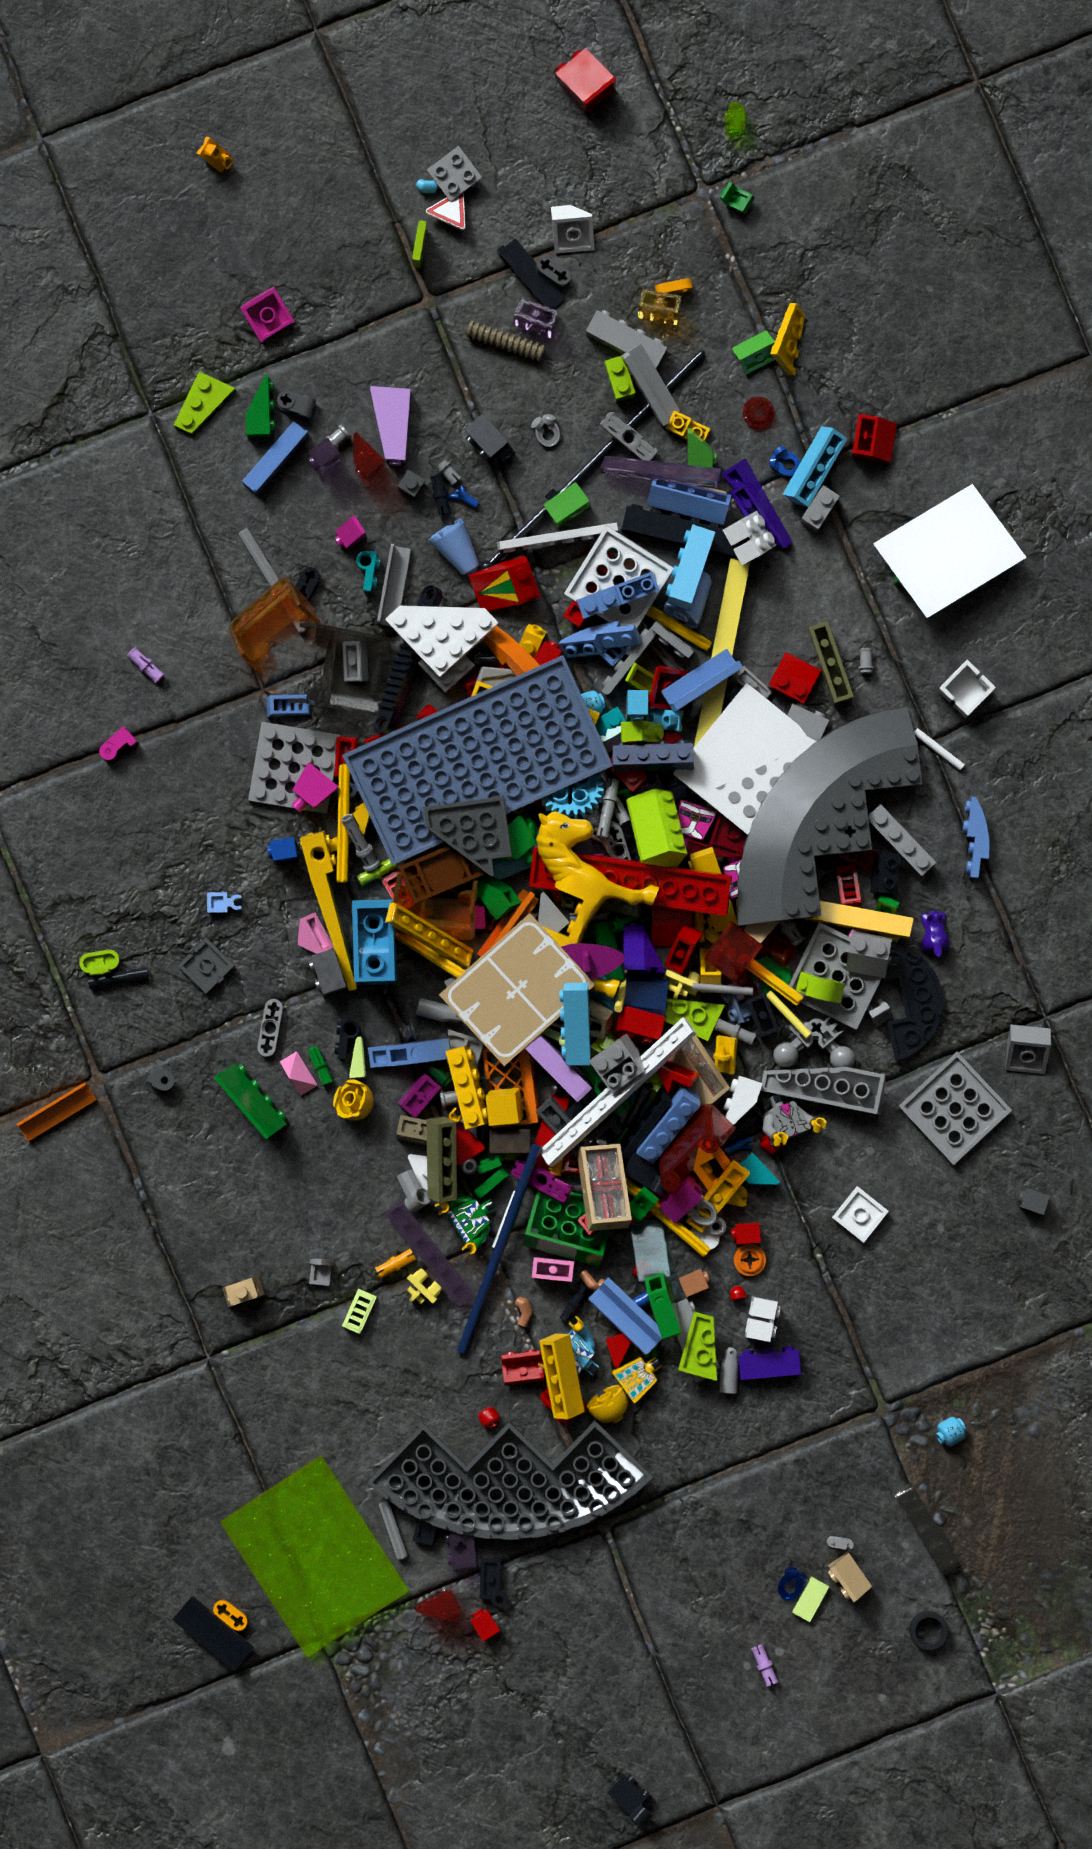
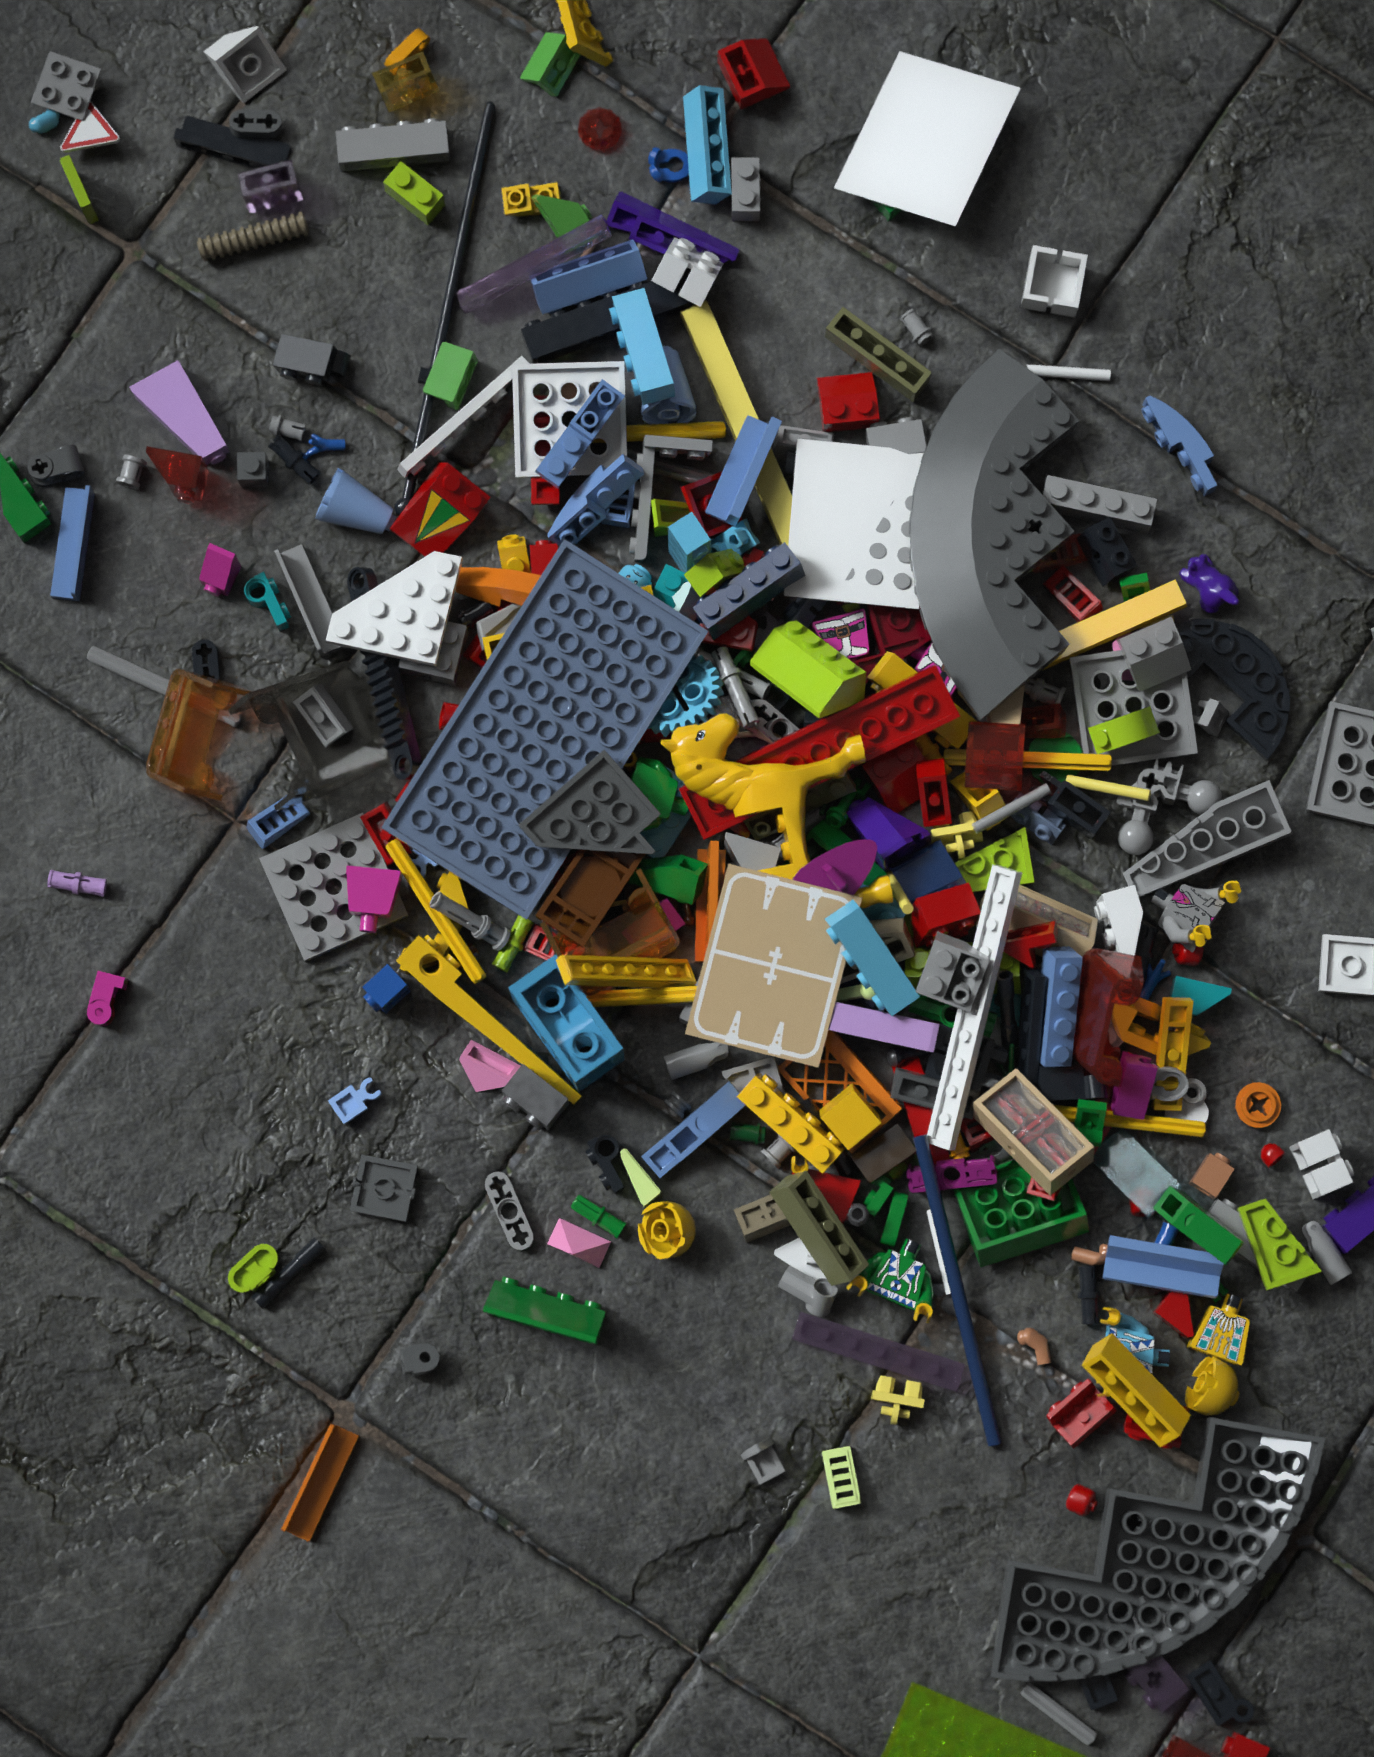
camera: 30 degrees left, 5 degrees down
tan torso [222,1276,265,1307] -> none
clear purple brick [309,437,341,474] -> none
light orange pin [375,1249,416,1279] -> none
magenta hinge [397,1072,441,1118] -> none
light grey piece [531,414,560,447] -> none
bright pink brick [532,1257,574,1282] -> none
light grey piece [600,412,657,463] -> none
light grey panel [621,344,680,426] -> none
yellow hips [713,1035,738,1075] -> none
light grey pin [714,1018,756,1045] -> none
red brick [731,1222,761,1244] -> none

